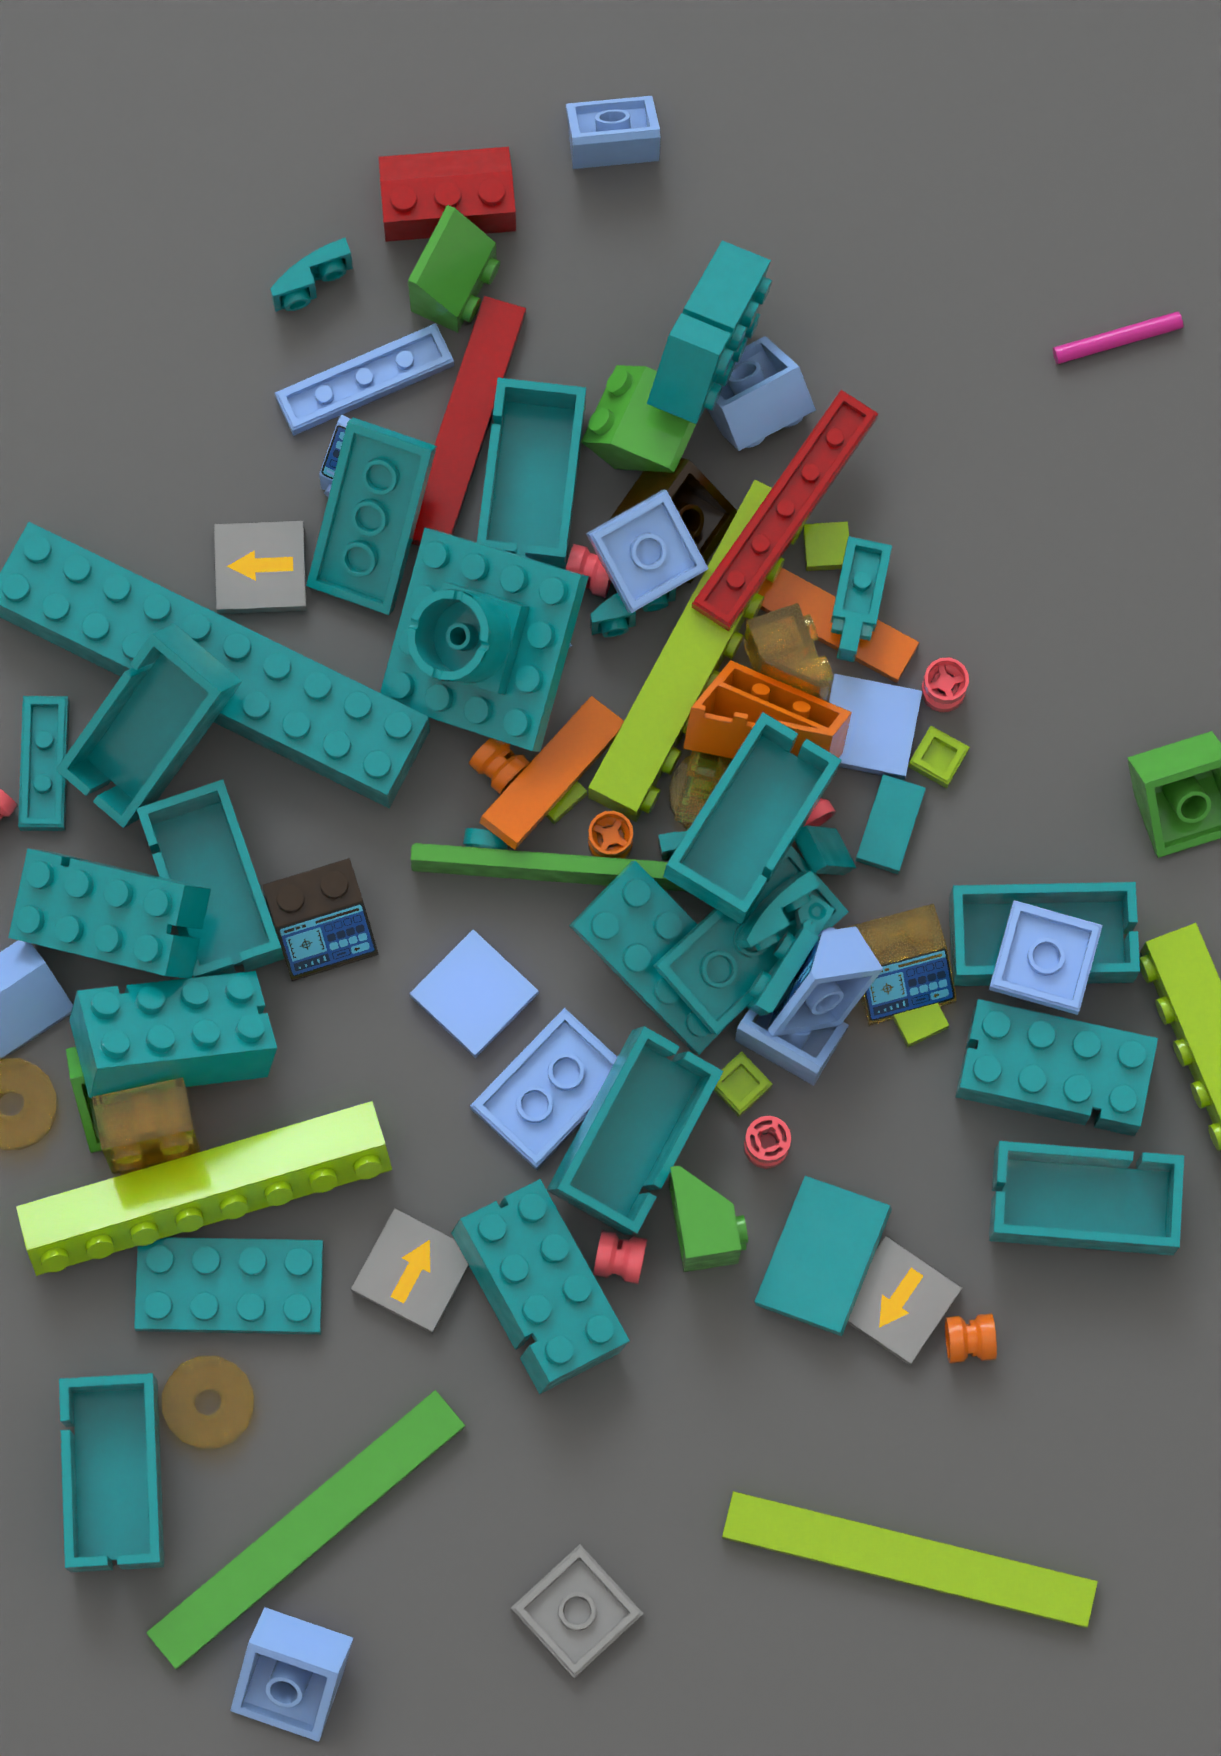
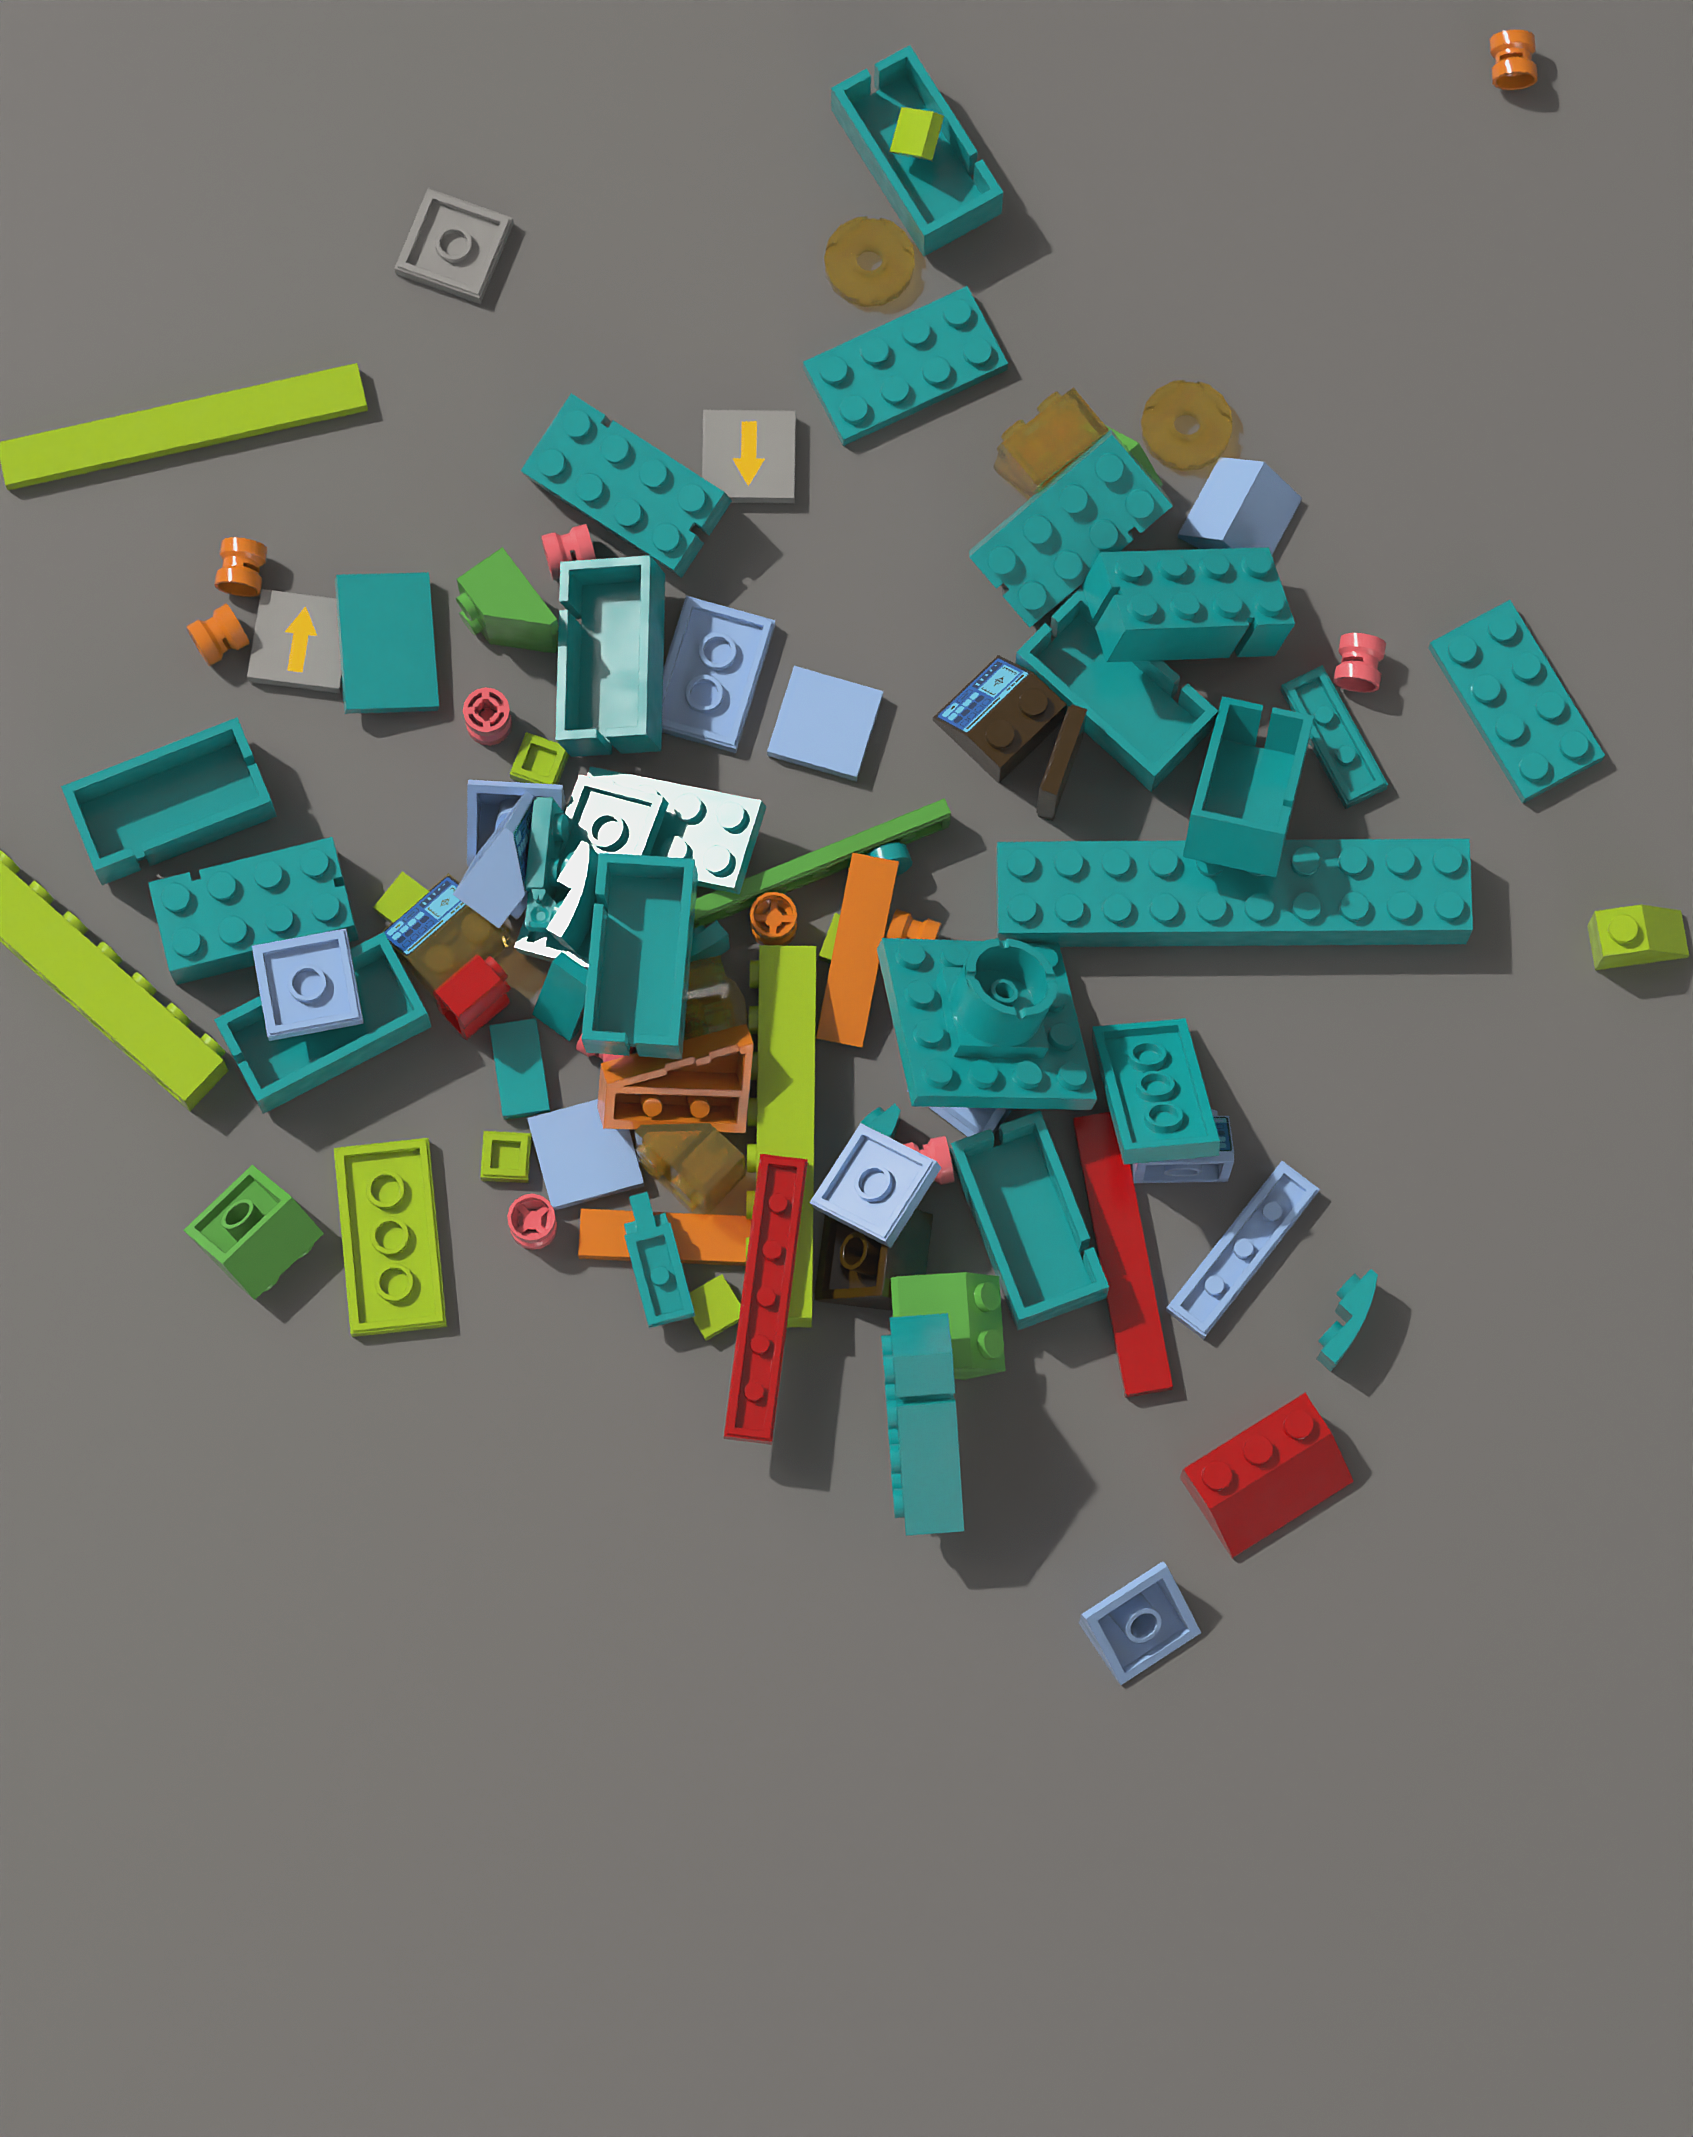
camera: 155 degrees right, 0 degrees up
lime brick [16,1101,392,1276] -> none
bright green tile [146,1390,466,1670] -> none
light grey tile [214,521,307,614] -> none
light blue slope [230,1607,353,1742] -> none
bright green slope [408,205,500,333] -> none
light blue slope [707,336,816,451] -> none
dark pink bar [1053,311,1183,364] -> none
none -> orange wheel [214,537,268,597]
none -> lime tile [334,1138,447,1337]
none -> red brick [433,954,511,1040]
none -> lime tile [890,107,944,161]
none -> dark brown tile [1036,704,1087,821]

